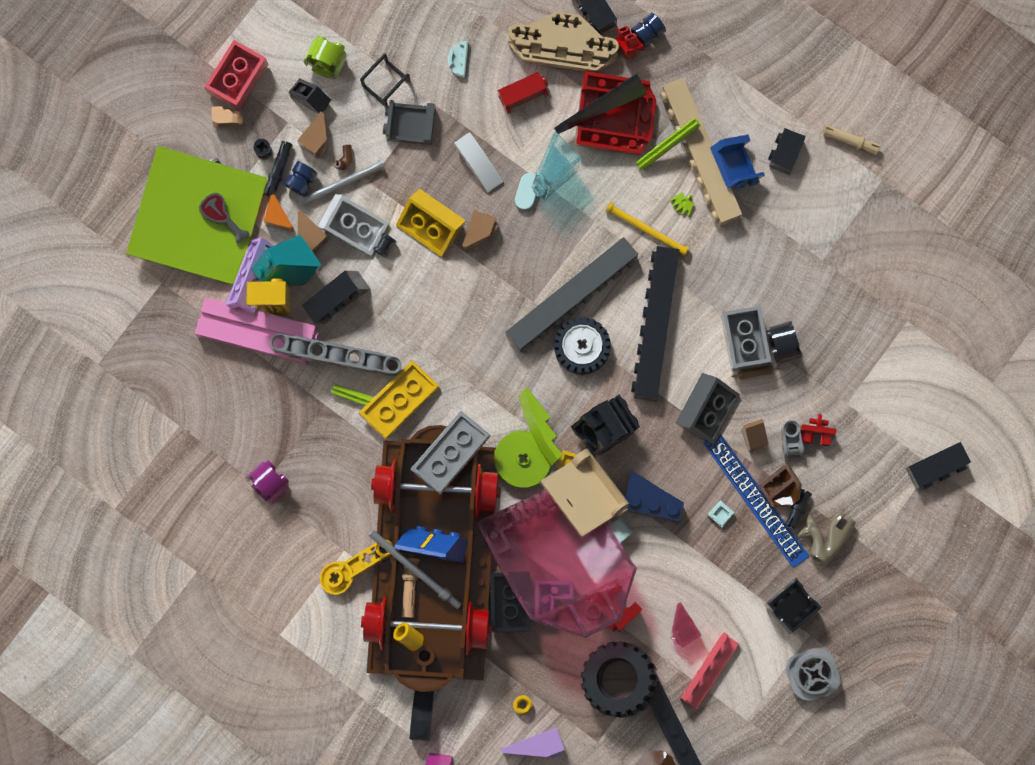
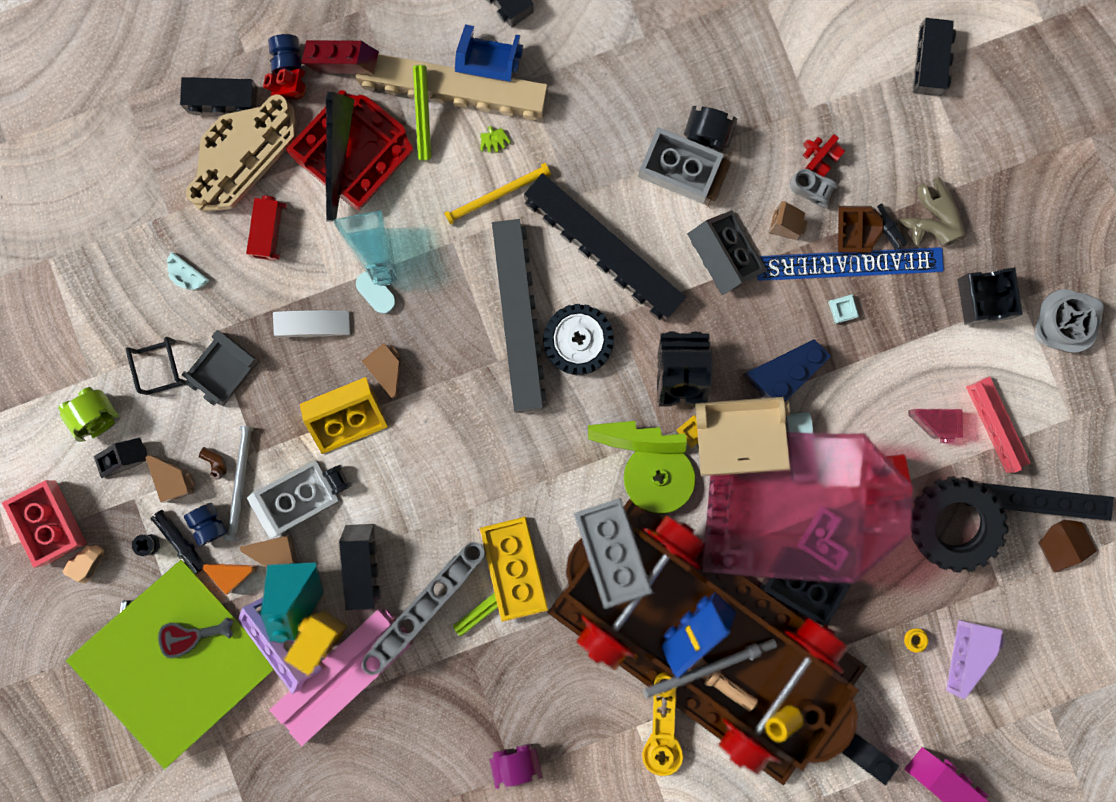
camera: 65 degrees left, 5 degrees up
none -> dark red brick [301,40,379,74]

